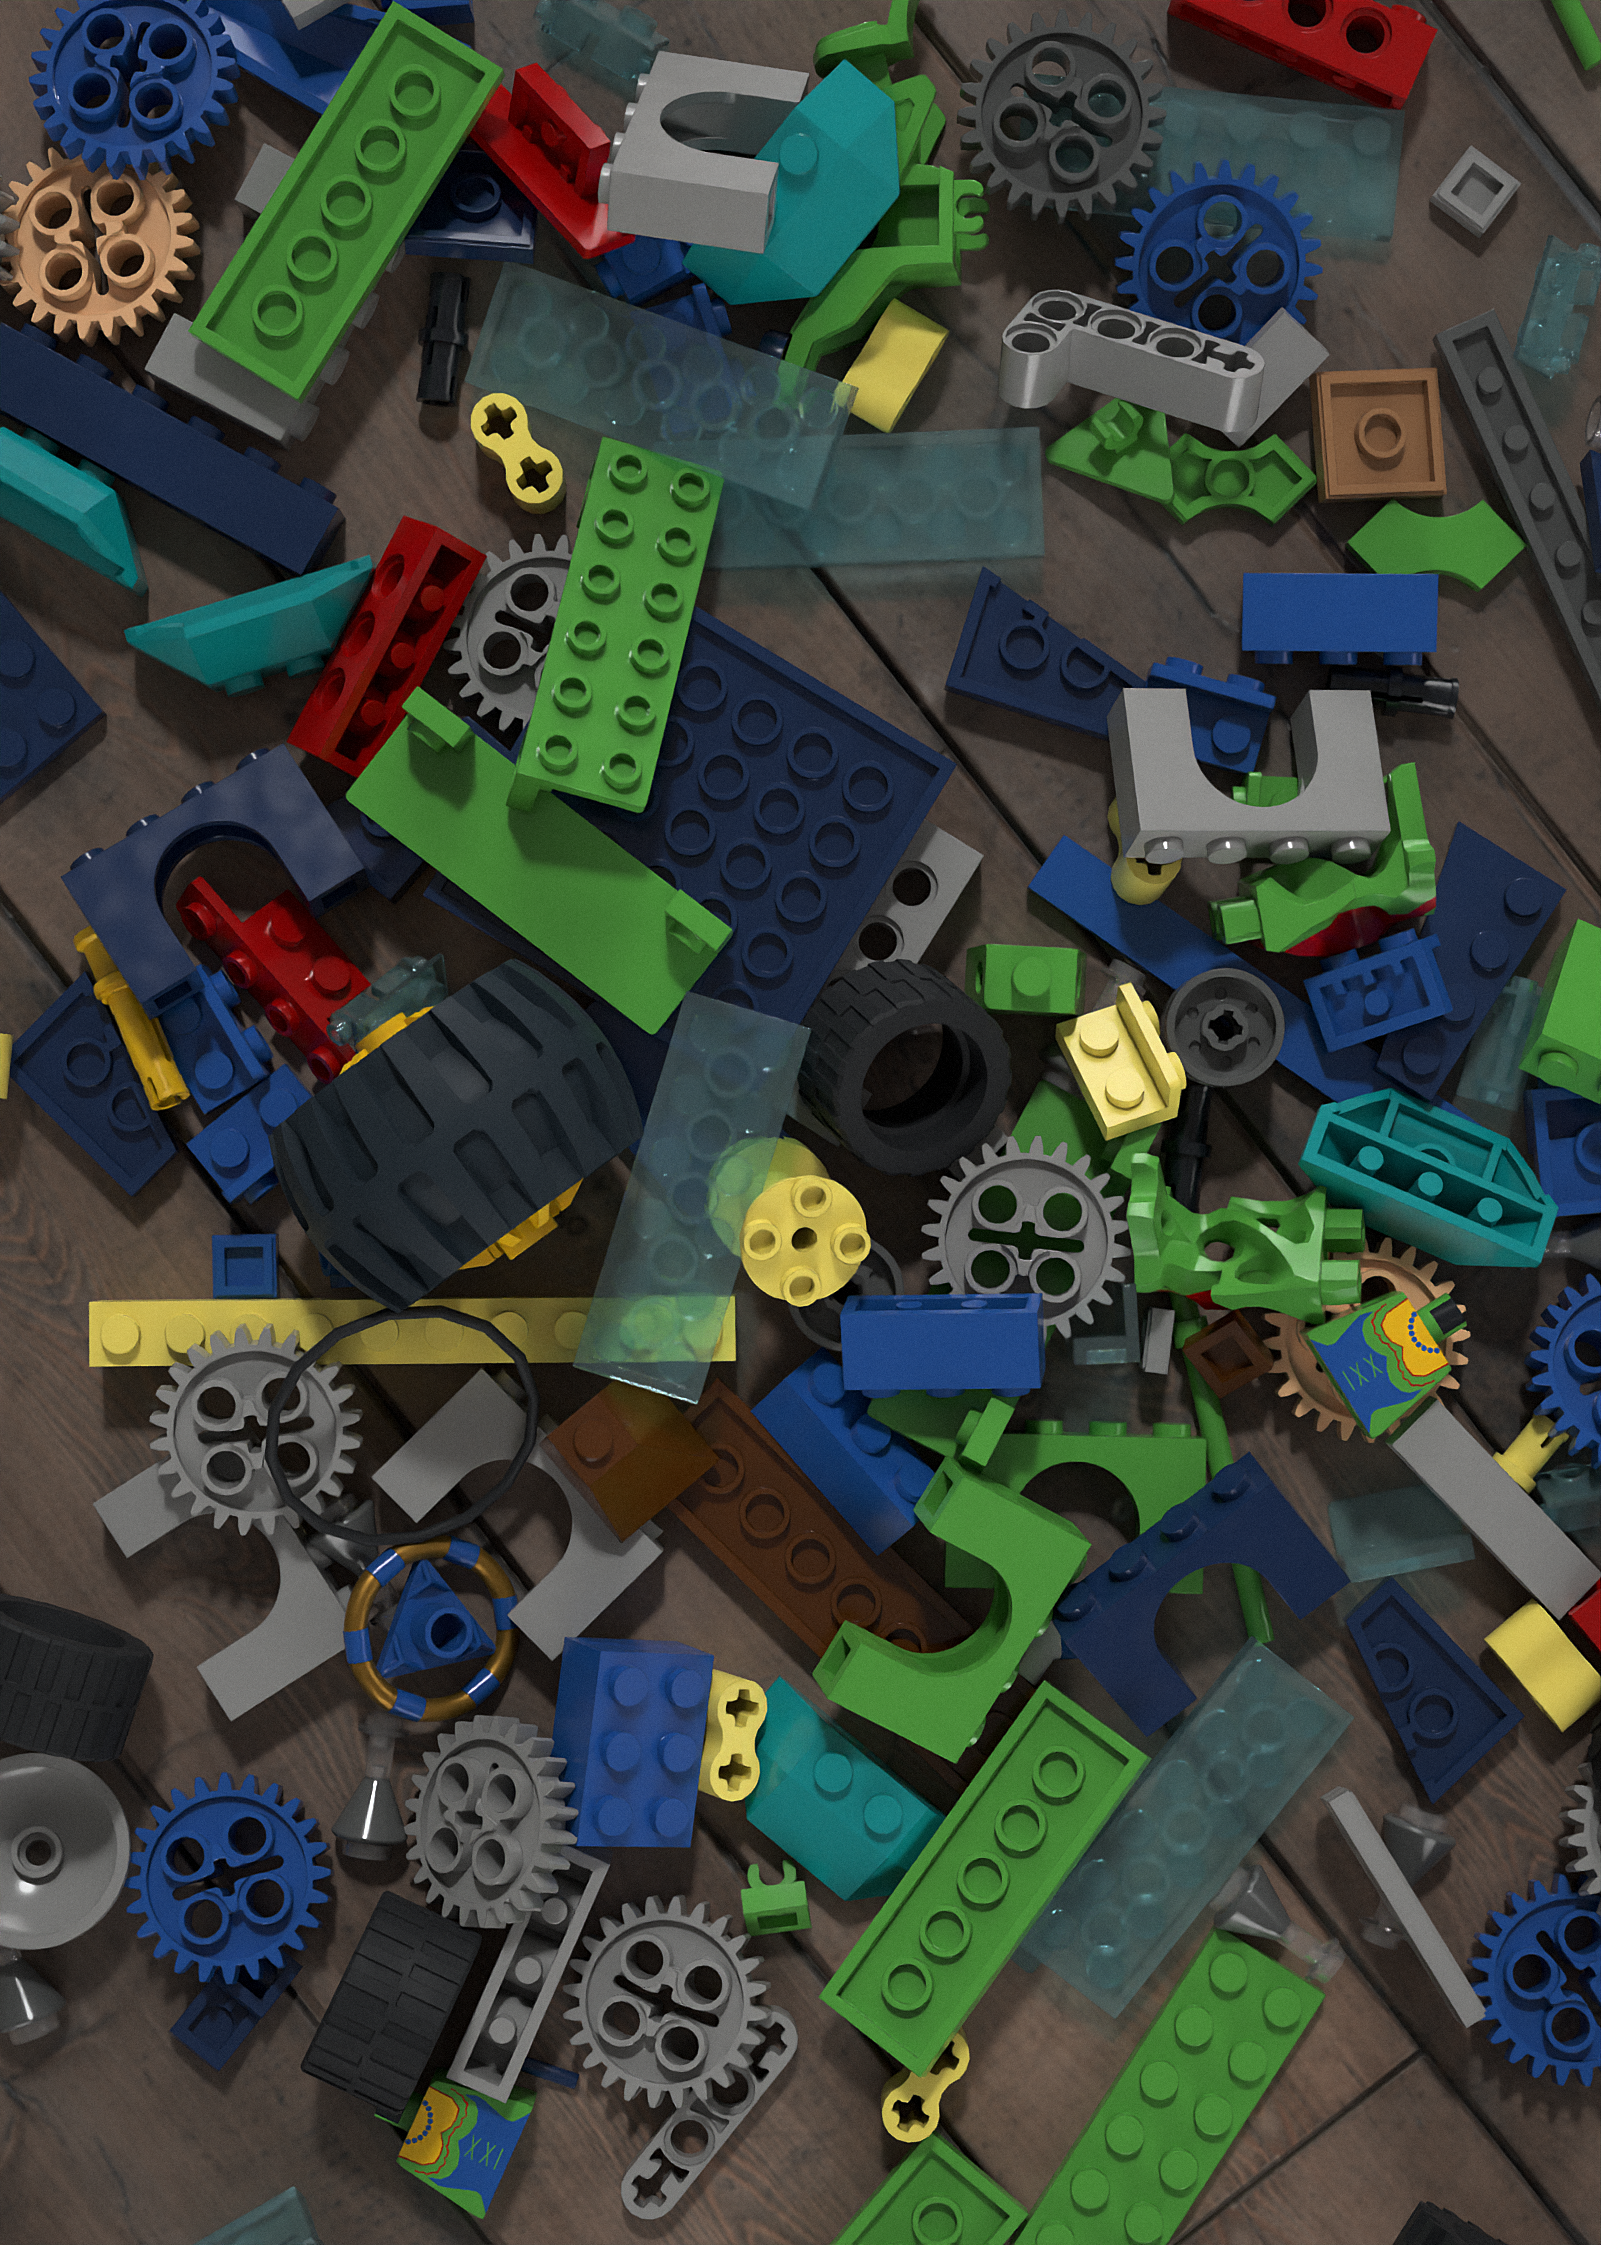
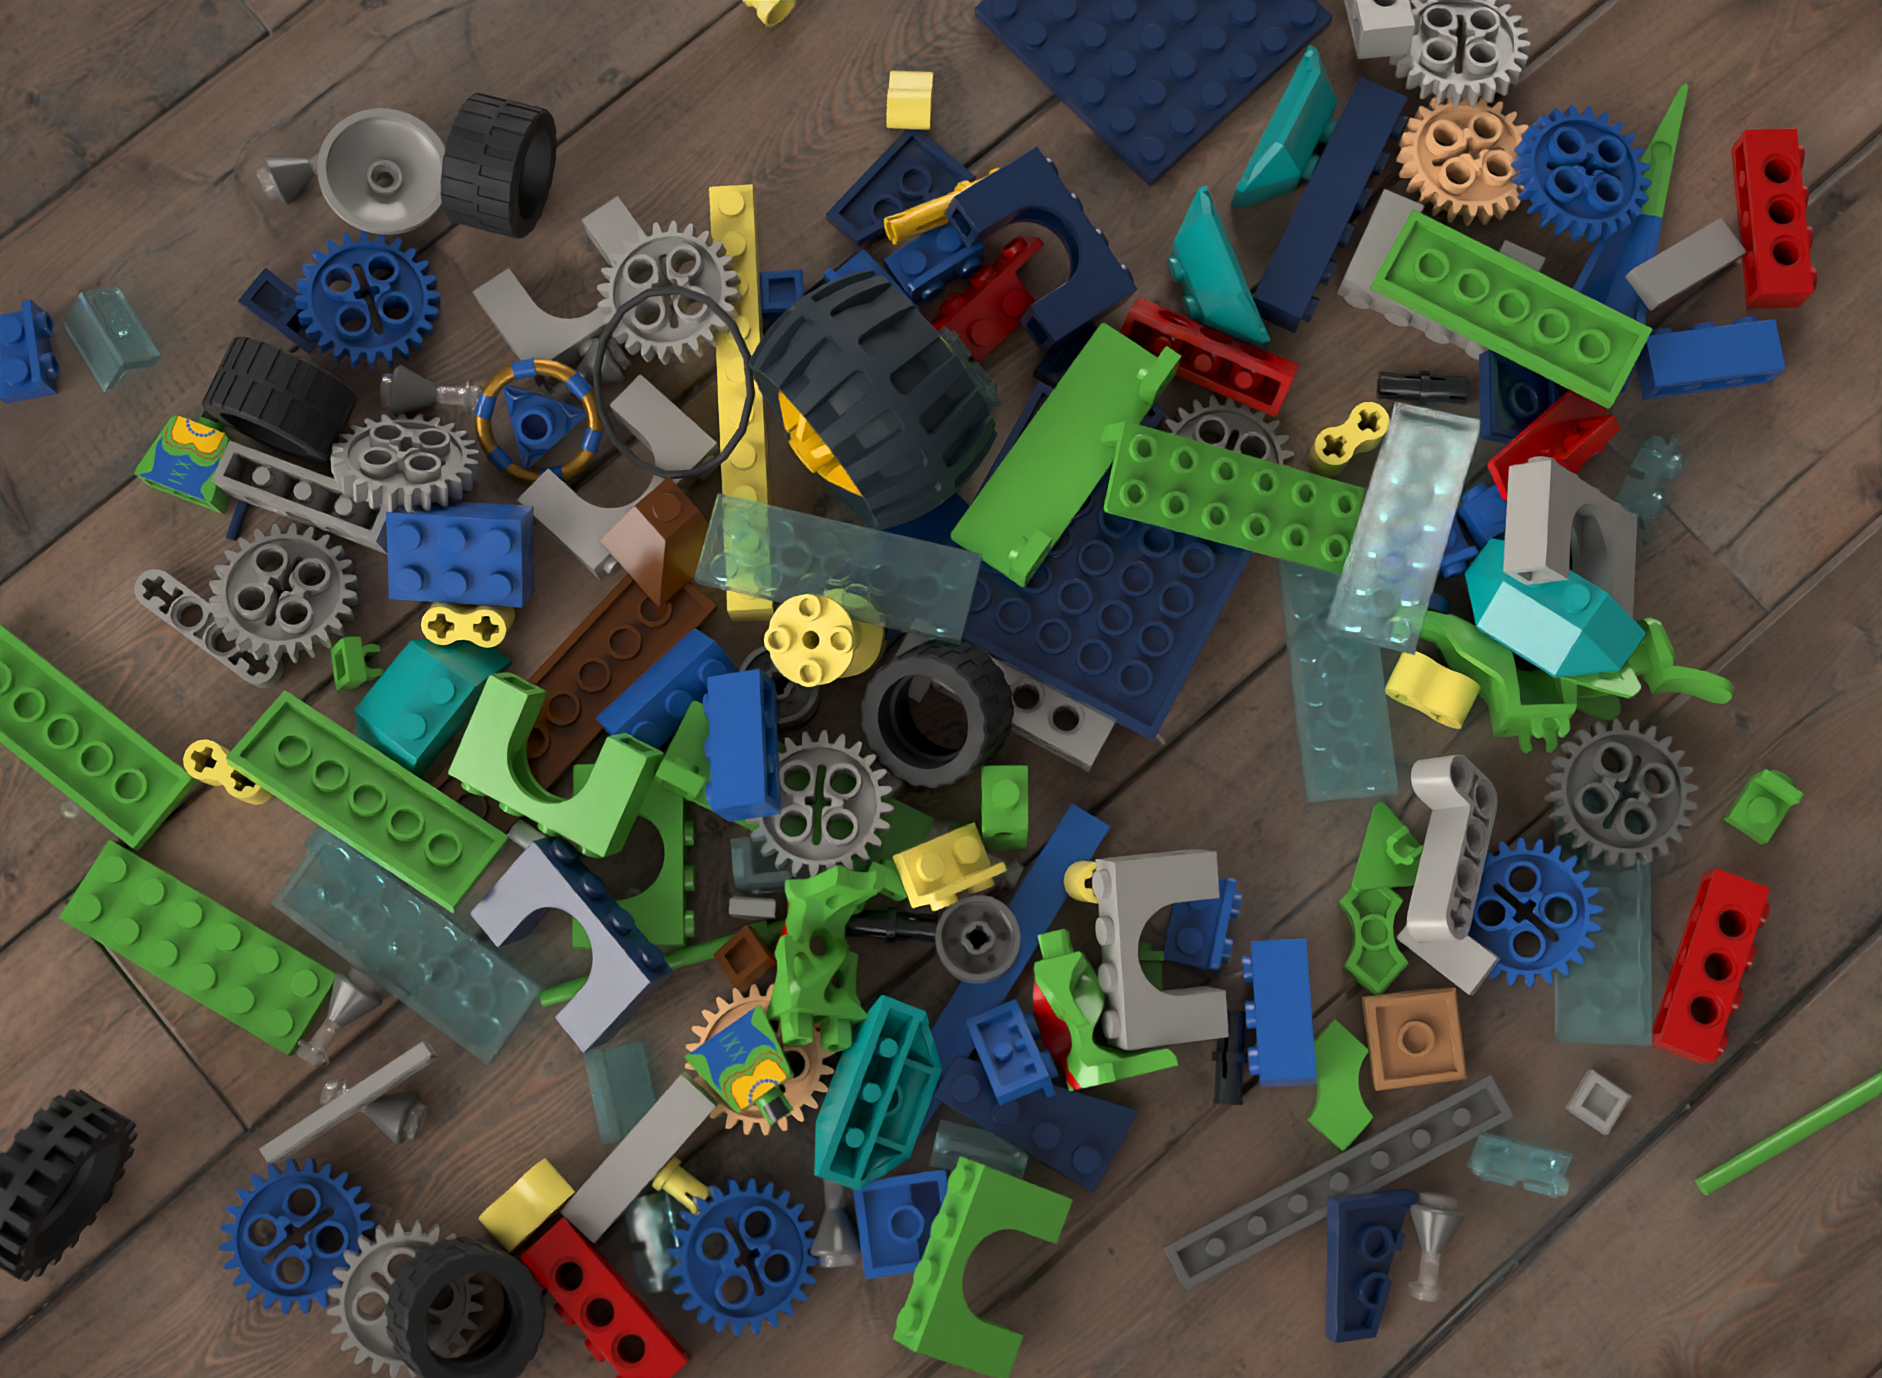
camera: 90 degrees right, 10 degrees down
dark blue wing [944,566,1147,742] -> none
dark blue wing [1342,1574,1525,1805] -> none

